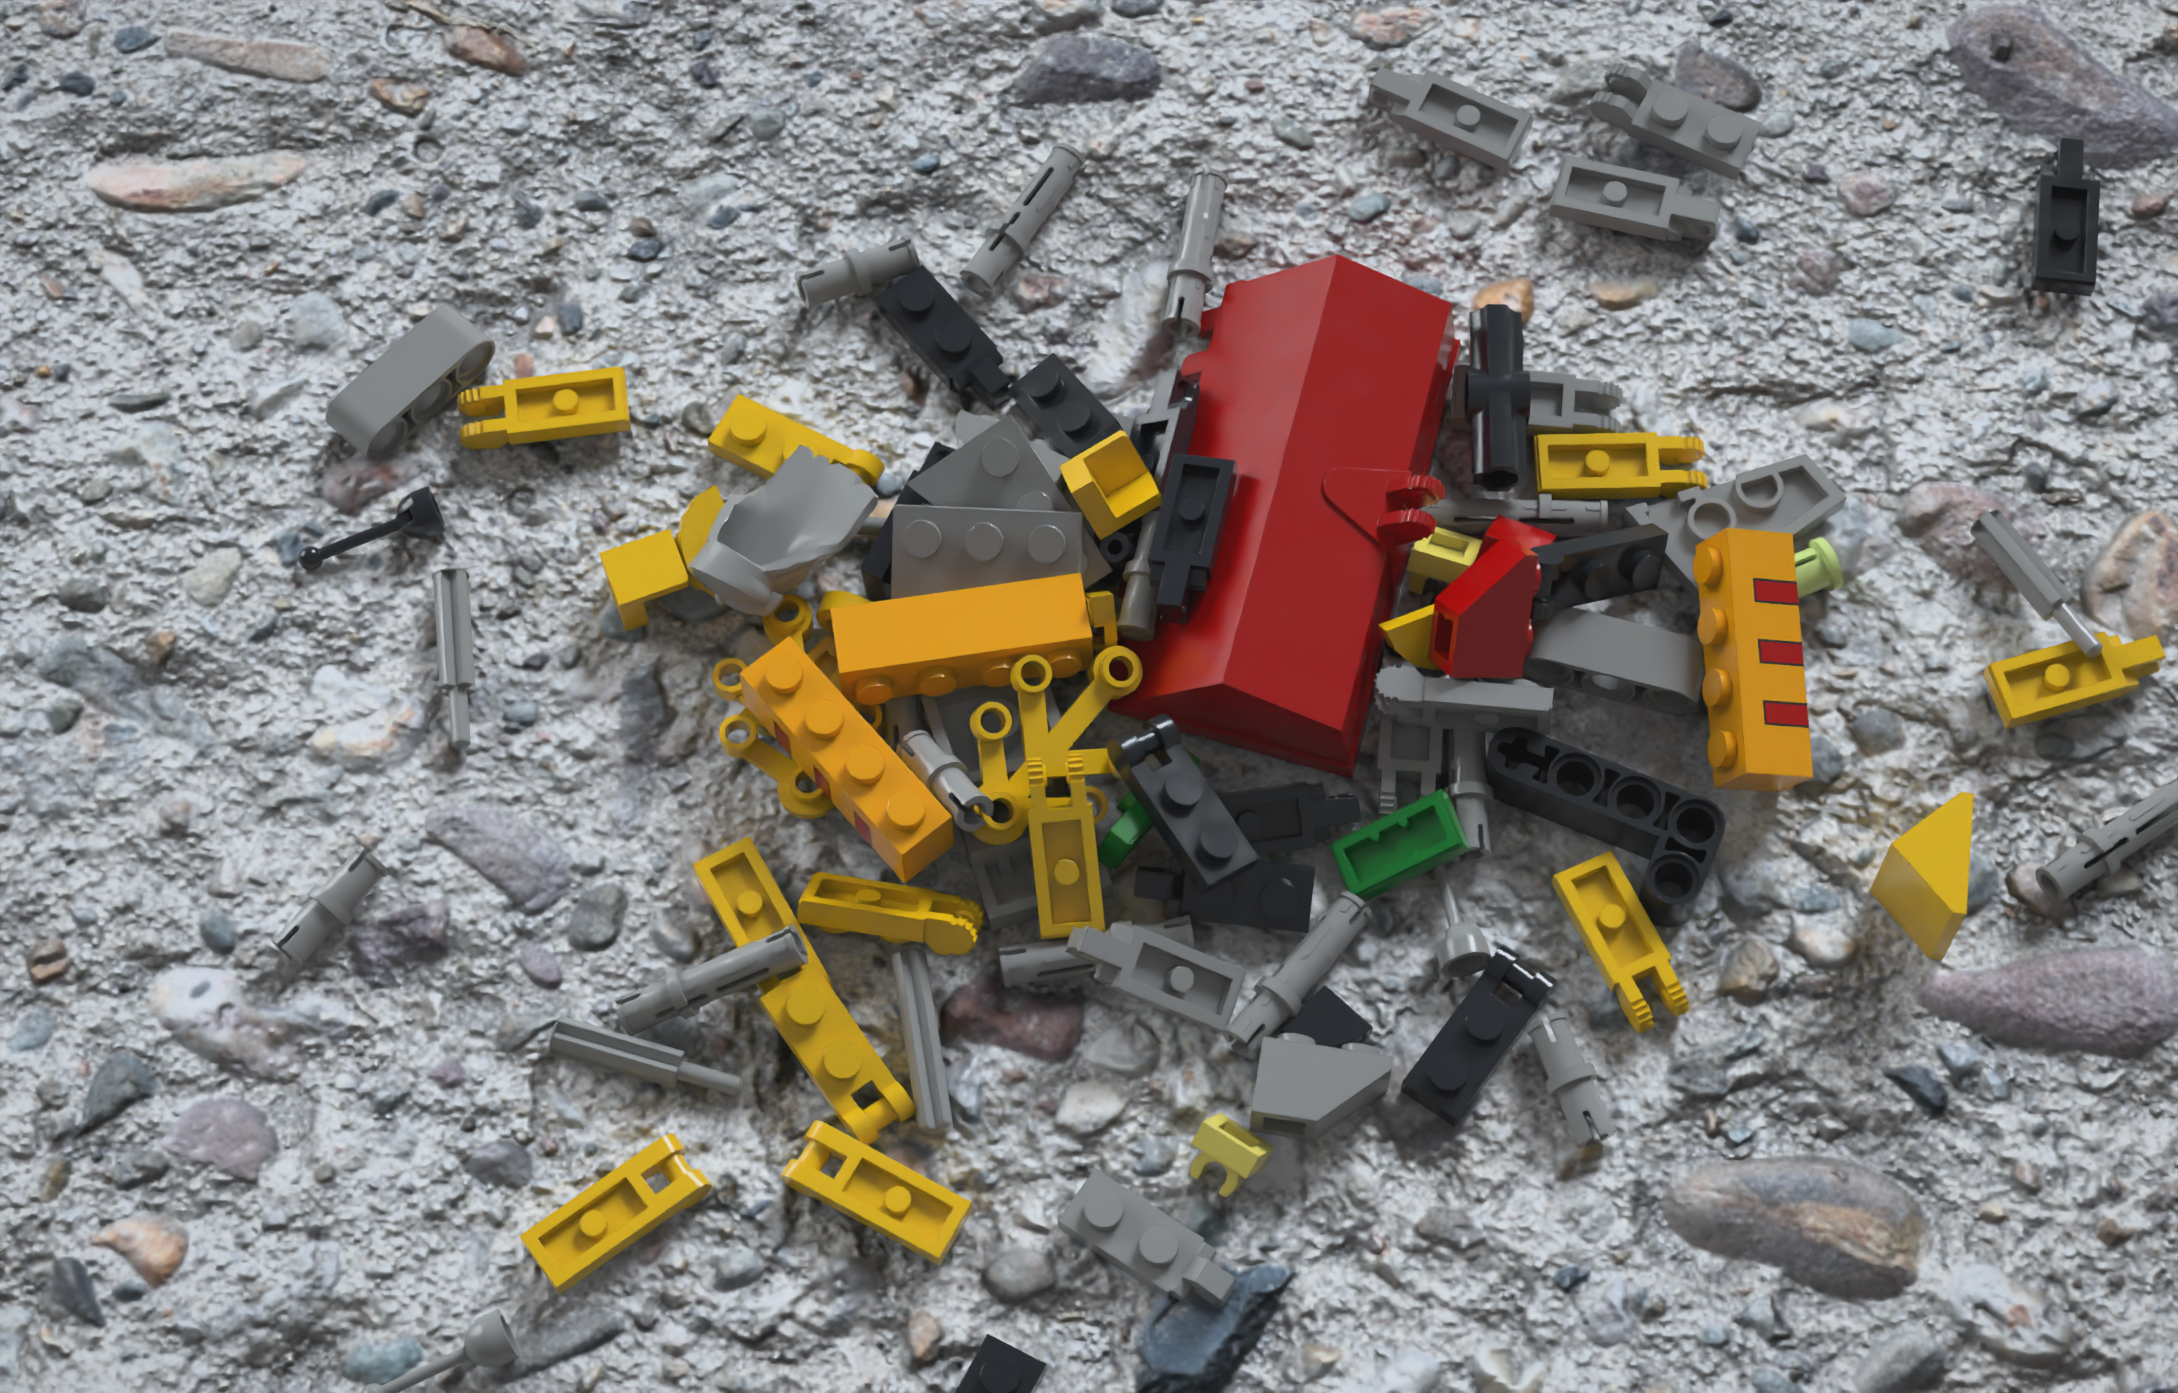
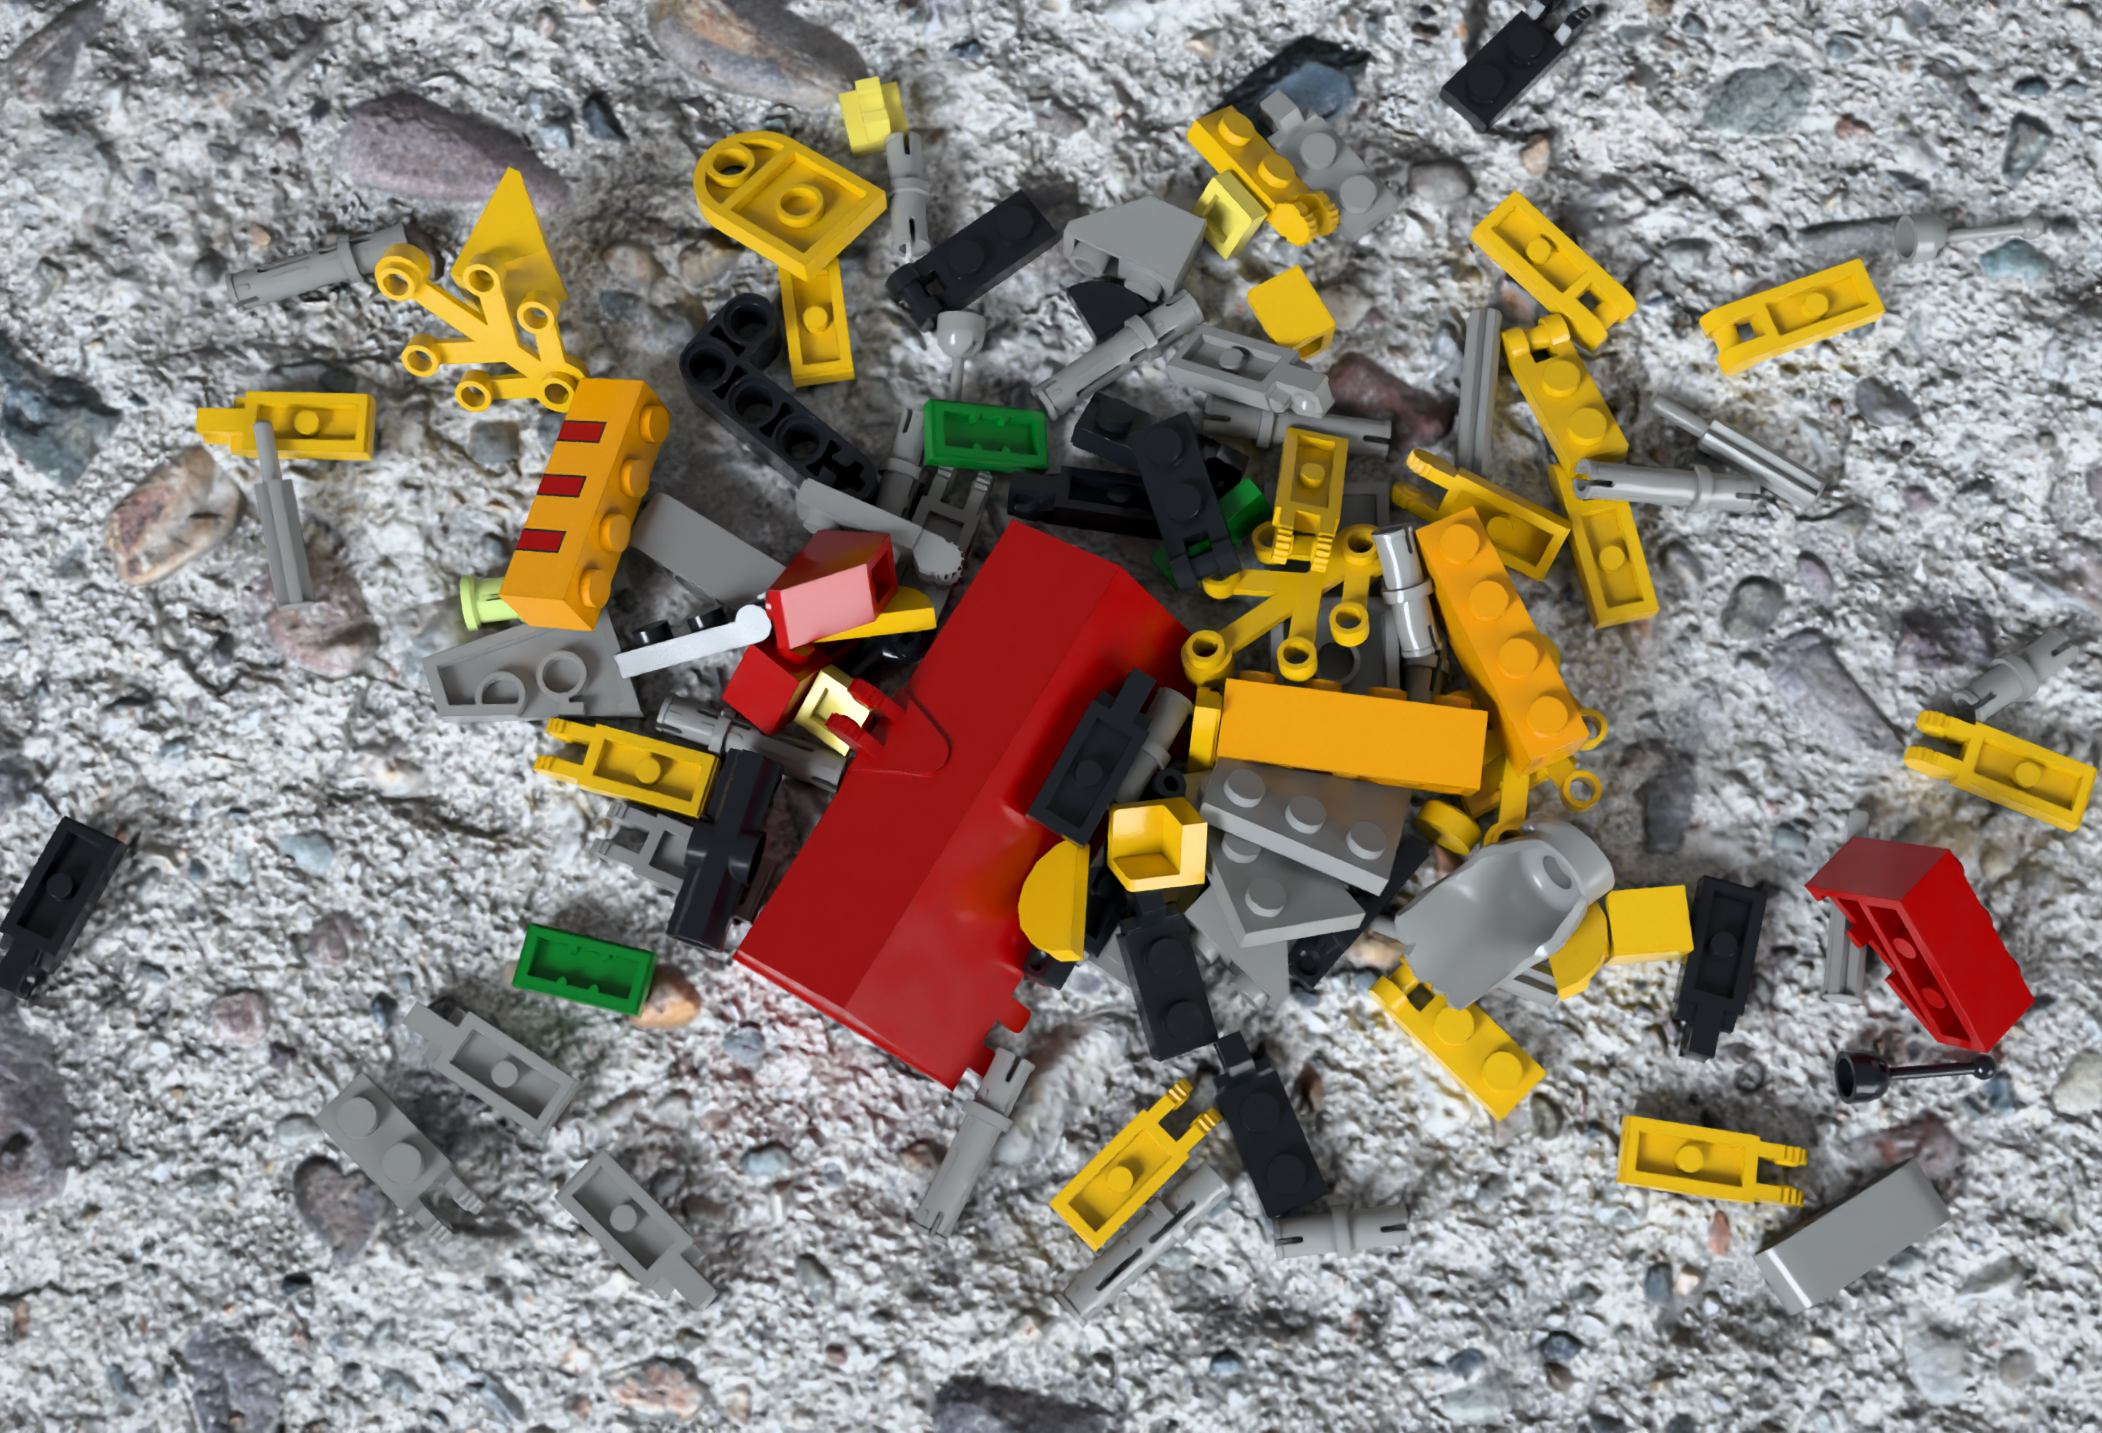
camera: 165 degrees left, 10 degrees up
none -> yellow plant [375,243,591,413]
none -> green plate [511,922,659,1018]
none -> yellow tile [693,131,887,283]
none -> light yellow tile [838,76,909,158]
none -> yellow tile [1018,840,1090,961]
none -> yellow hinge [1049,1077,1223,1253]
none -> yellow hinge [1186,105,1340,247]
none -> yellow panel [1246,264,1336,361]
none -> black hinge [1672,875,1768,1063]
none -> red wedge [1804,836,2035,1053]
none -> yellow hinge [1903,710,2098,833]

